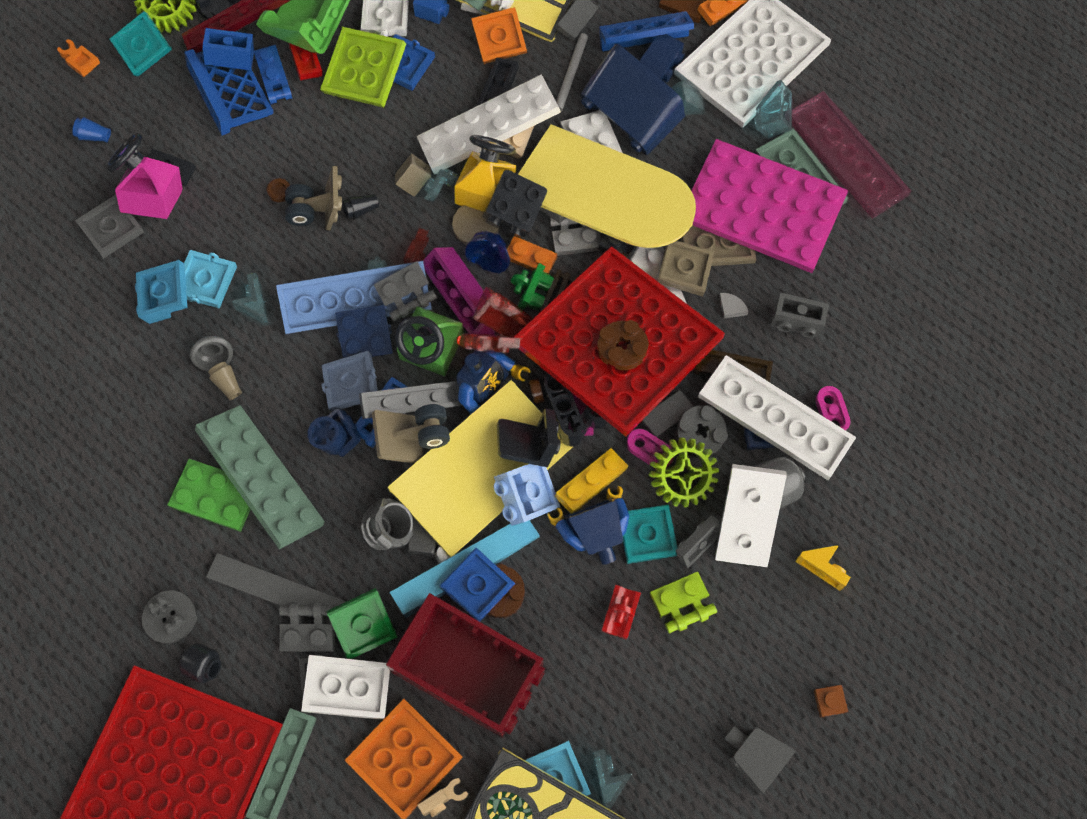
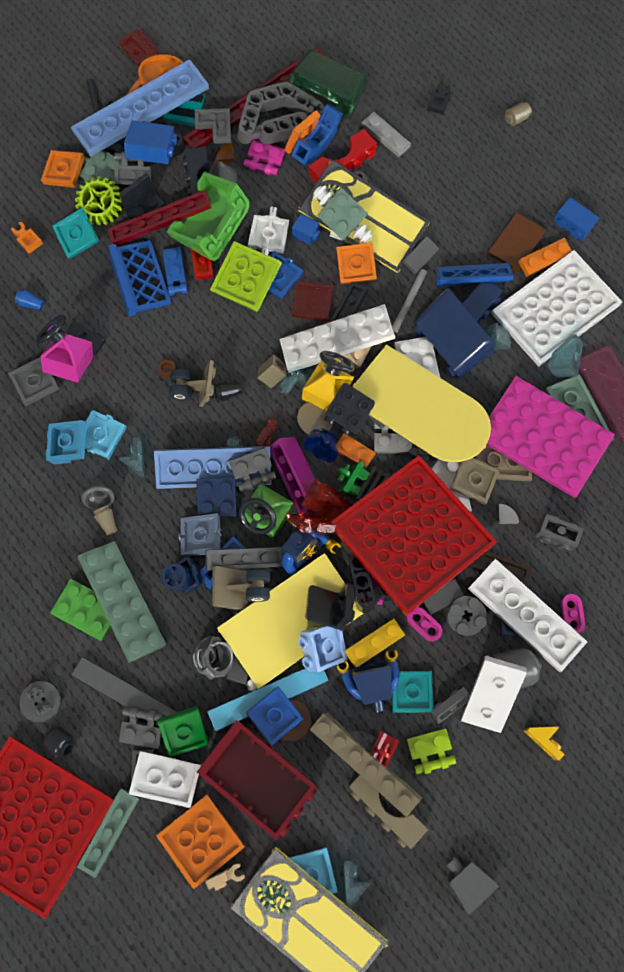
camera: 10 degrees right, 5 degrees up
blue brick [202,28,254,70] -> none
reddish brown tile [529,378,545,404] -> none
reddish brown plate [597,320,649,370] -> none
lime gear [649,437,719,507] -> none
dark orange plate [814,685,848,718] -> none
none -> clear red plate [292,281,333,322]
none -> dark tan arch [310,713,423,817]
none -> dark tan arch [349,775,428,849]

